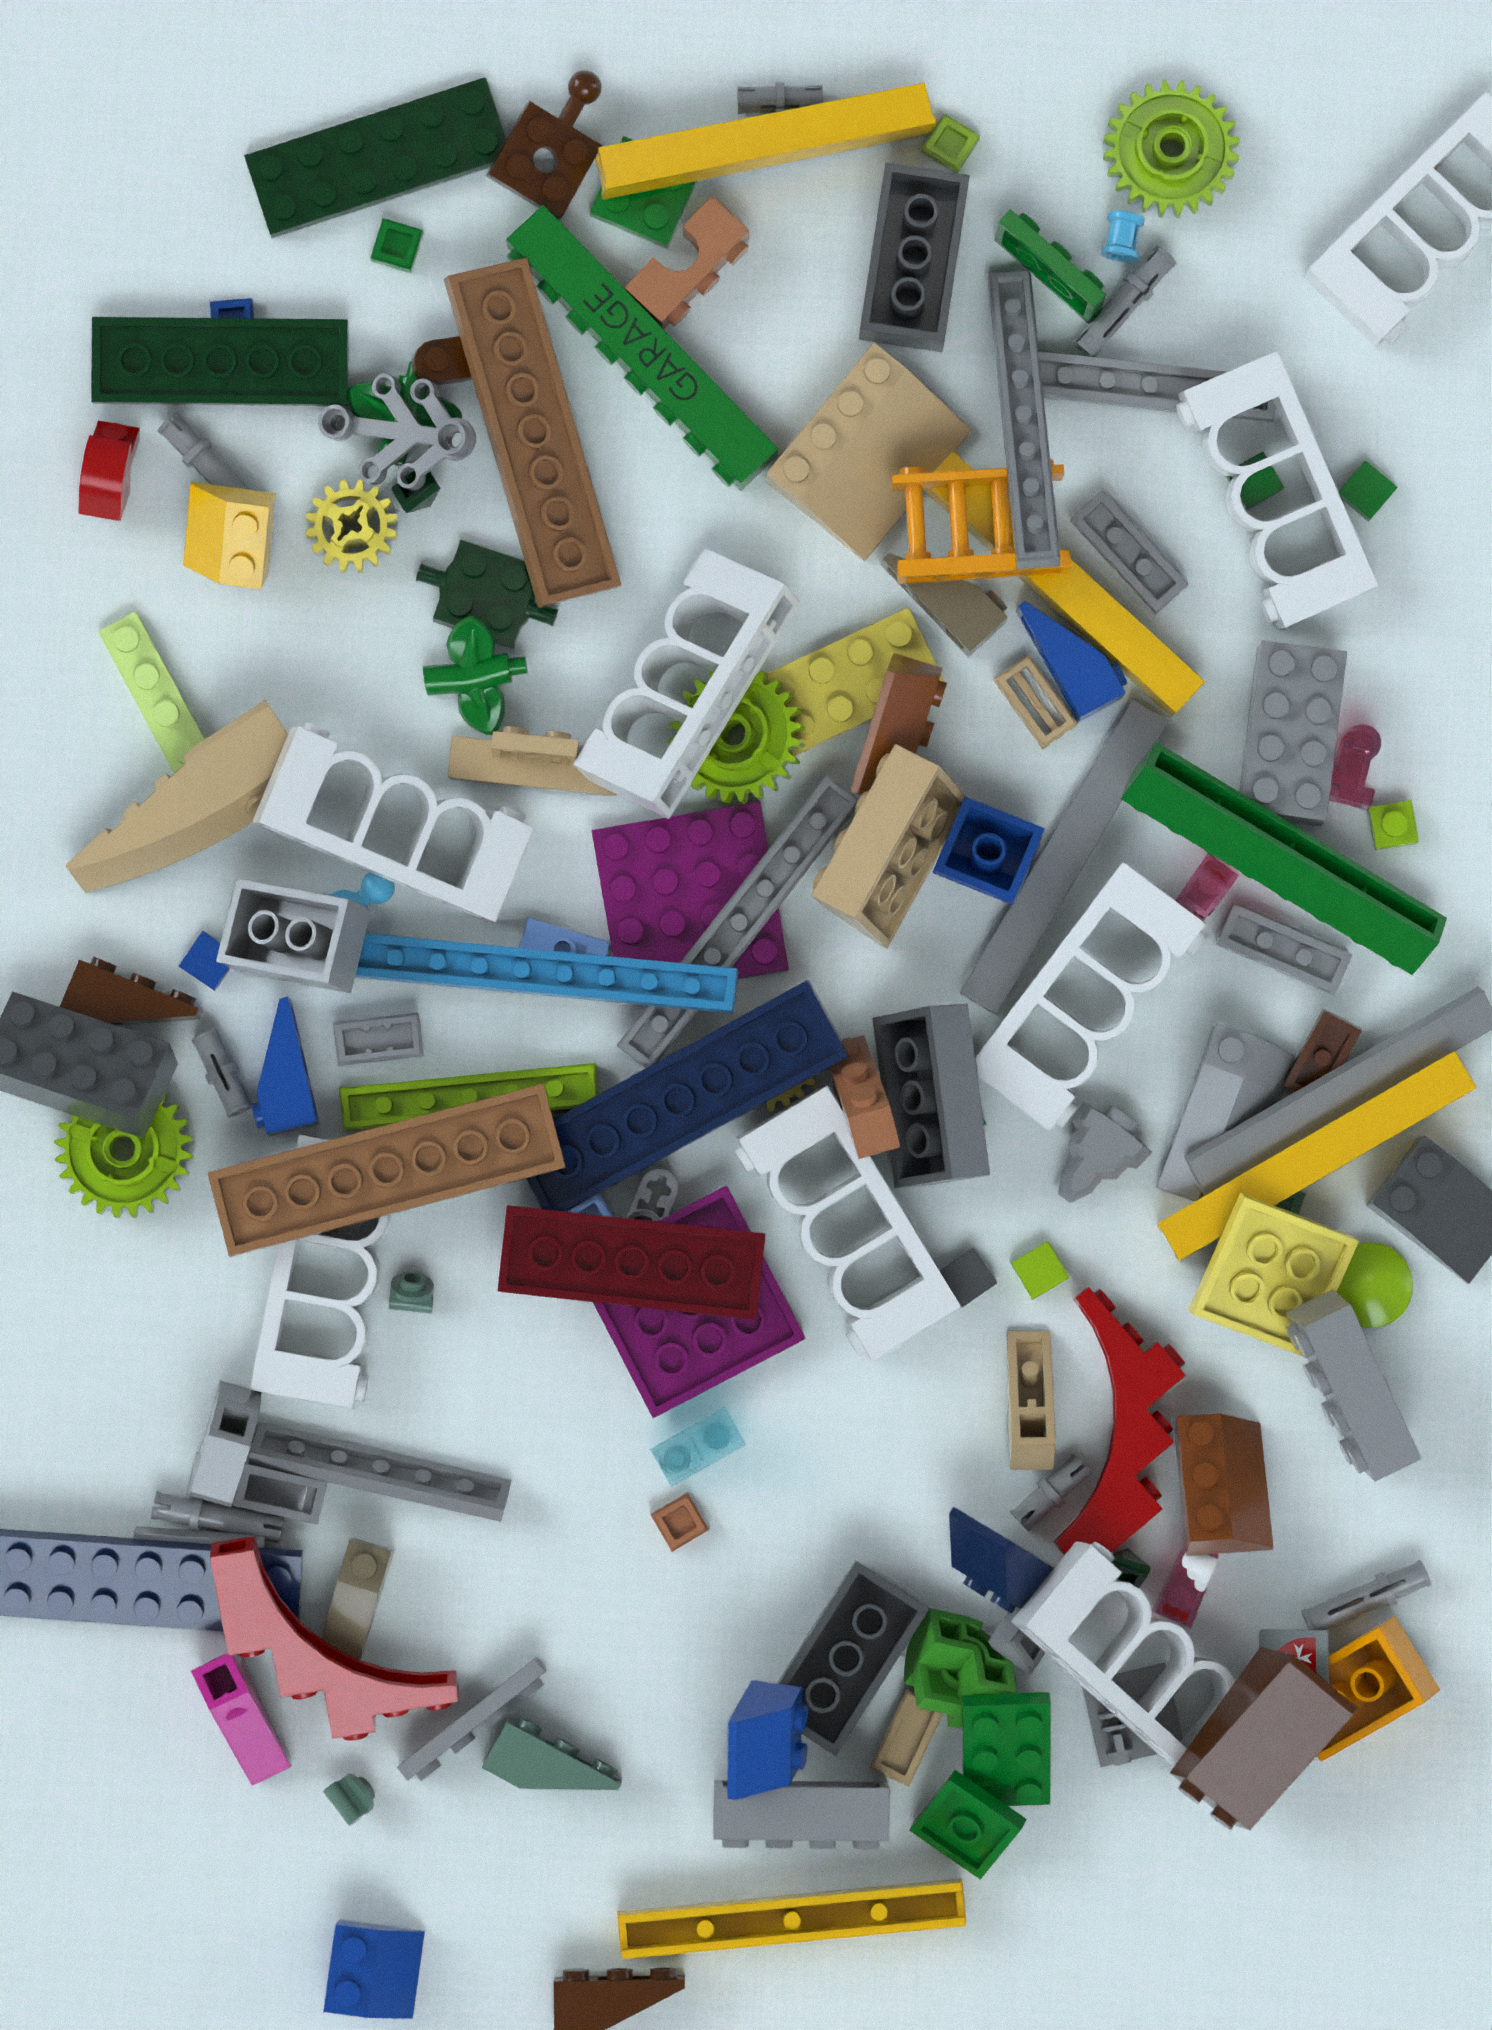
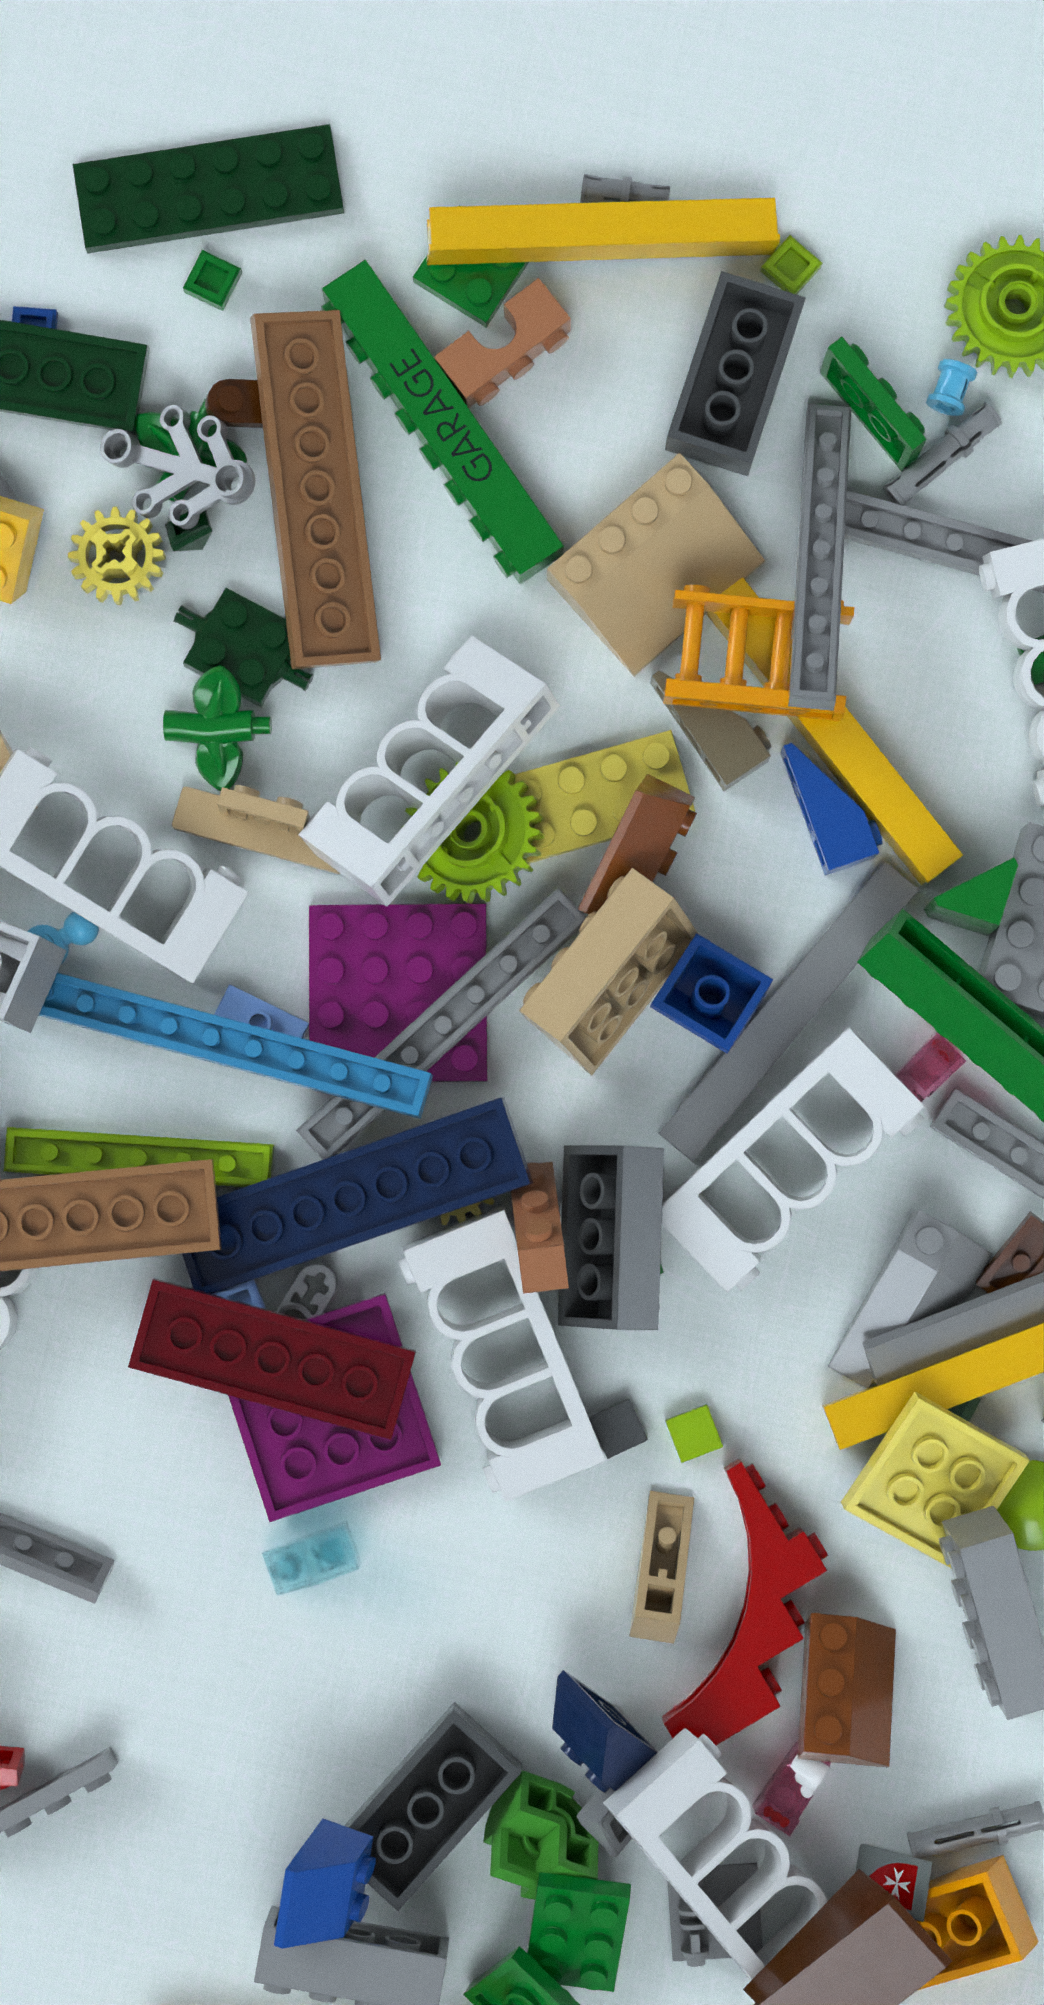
camera: 15 degrees right, 0 degrees up
light grey plate [333,1013,424,1066] -> none
sand green plate [389,1271,434,1314] -> none
sand green slope [482,1717,622,1790] -> none
reddish brown plate [486,70,602,220] -> none
nougat tile [650,1492,709,1552] -> none
tan tile [869,1689,943,1787] -> none
tan tile [993,654,1078,750] -> none
light grey pin [1010,1454,1092,1532] -> none
light grey rock [1058,1101,1152,1203] -> none
light grey plate [1070,490,1188,615] -> none
dark green slope [1111,1548,1151,1588] -> none
none -> green slope [924,857,1018,936]

